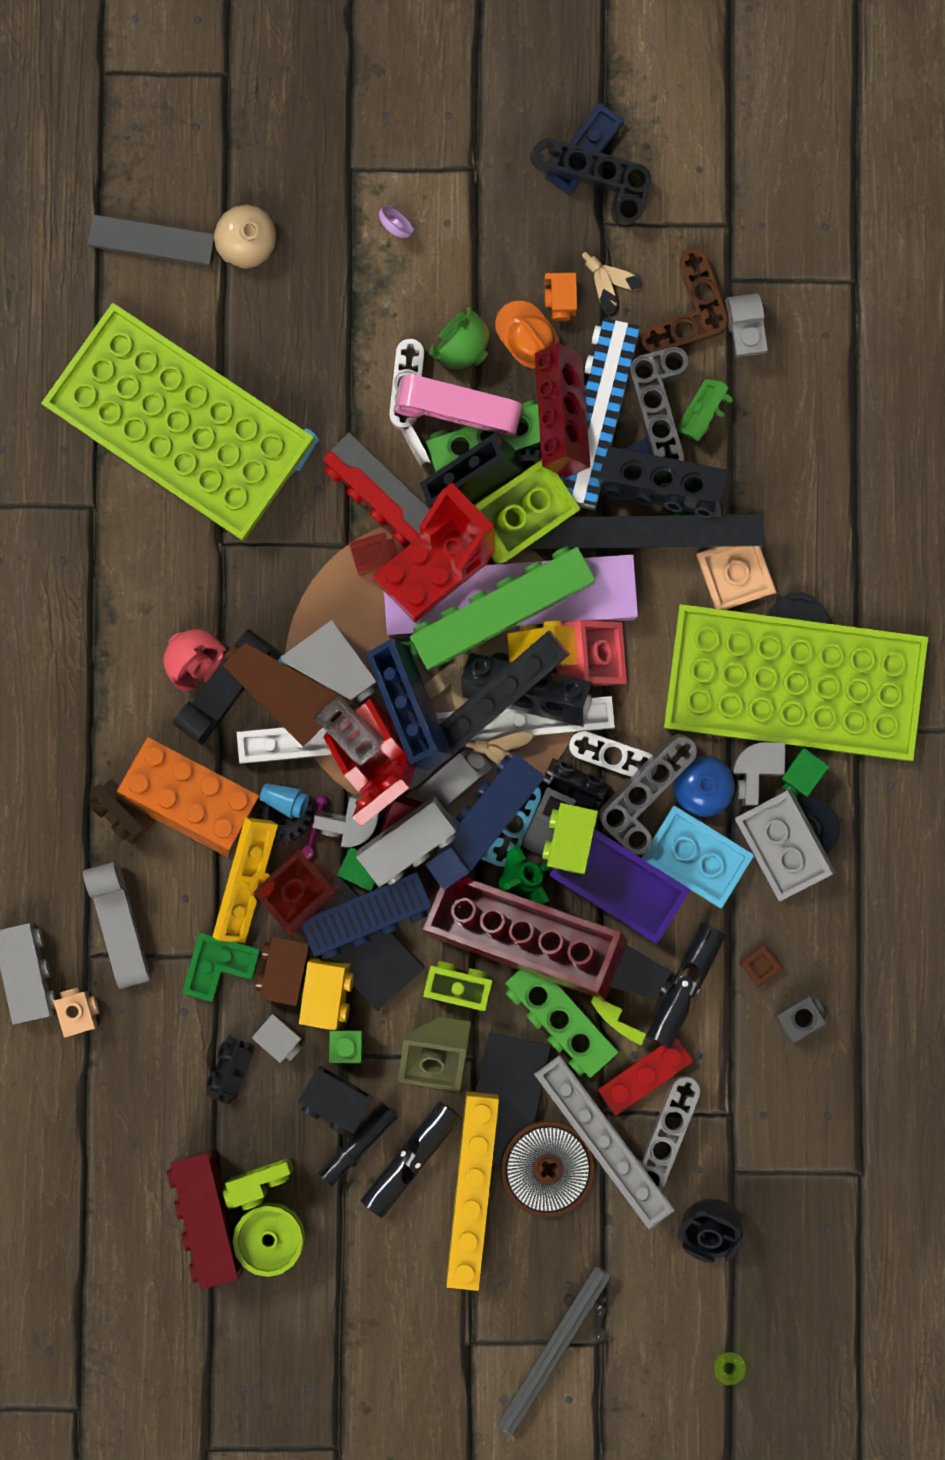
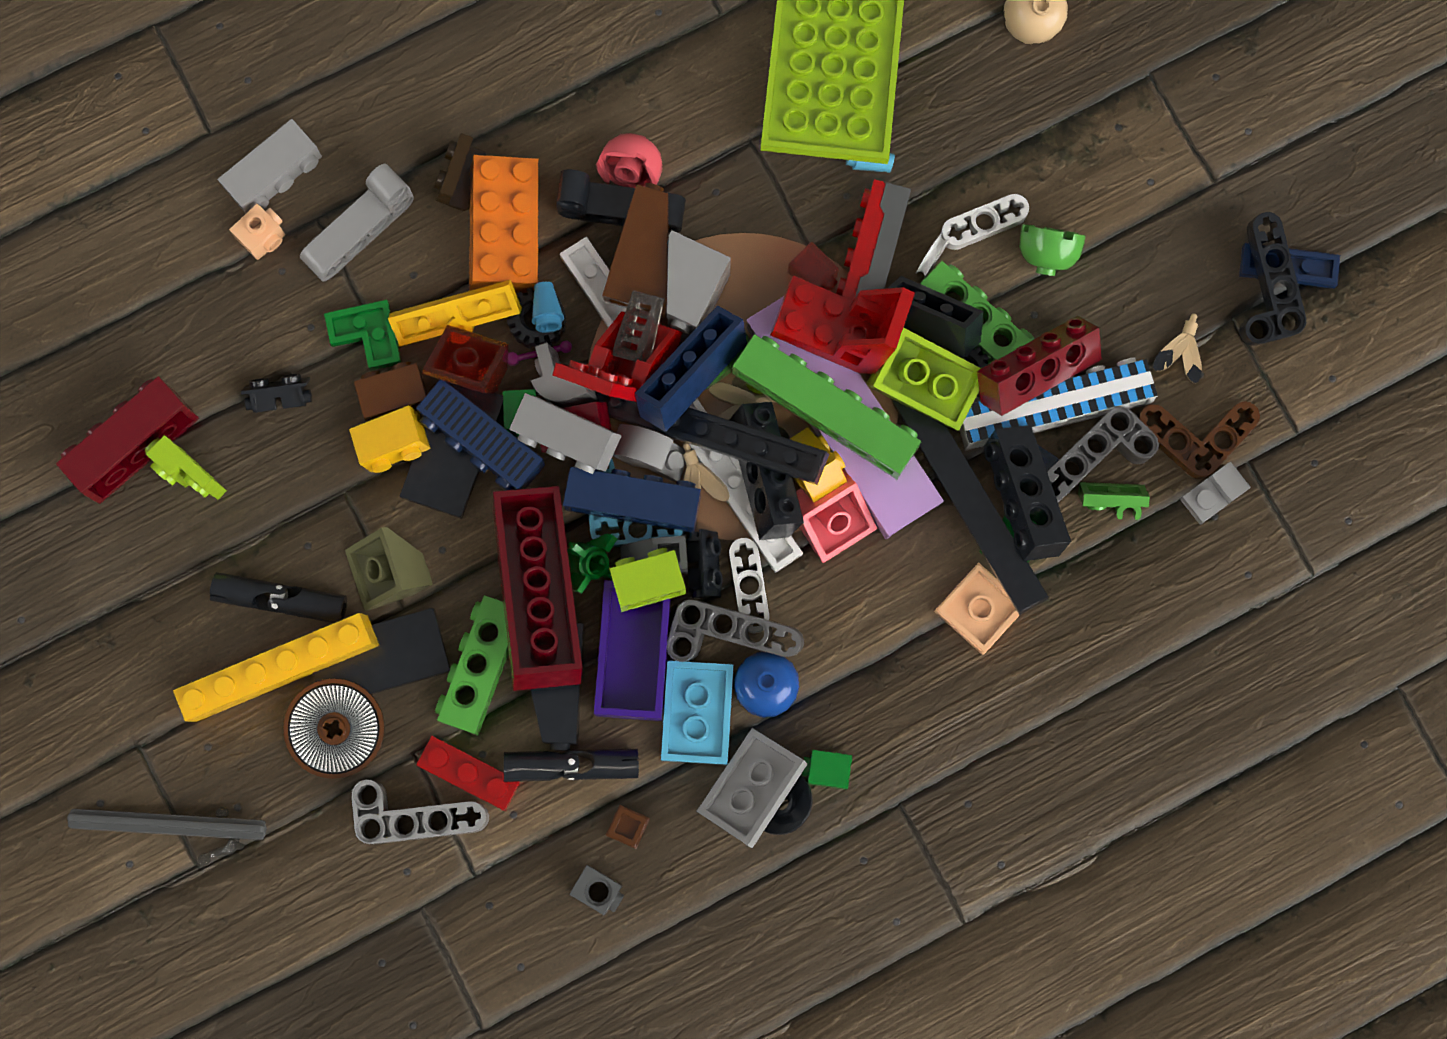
camera: 60 degrees right, 5 degrees down
lime wheel [232,1201,306,1277] -> none
light grey brick [252,1013,303,1063] -> none
black brick [298,1065,374,1135] -> none
black pin [318,1104,398,1187] -> none
bright green brick [329,1030,363,1063] -> none
lavender piece [379,205,415,238] -> none
bright pink beam [393,374,523,436] -> none
lime brick [423,961,492,1011] -> none
dark blue tile [425,845,471,890] -> none
orange piece [495,300,559,369] -> none
light grey tile [534,1055,675,1230] -> none
orange brick [544,273,577,321] -> none
lime slope [590,996,646,1045] -> none
lime plate [663,604,928,762] -> none
black cylinder [678,1199,743,1262] -> none
clear neon green plate [714,1352,746,1385] -> none
light grey brick [731,742,785,807] -> none
black tile [768,592,829,624] -> none

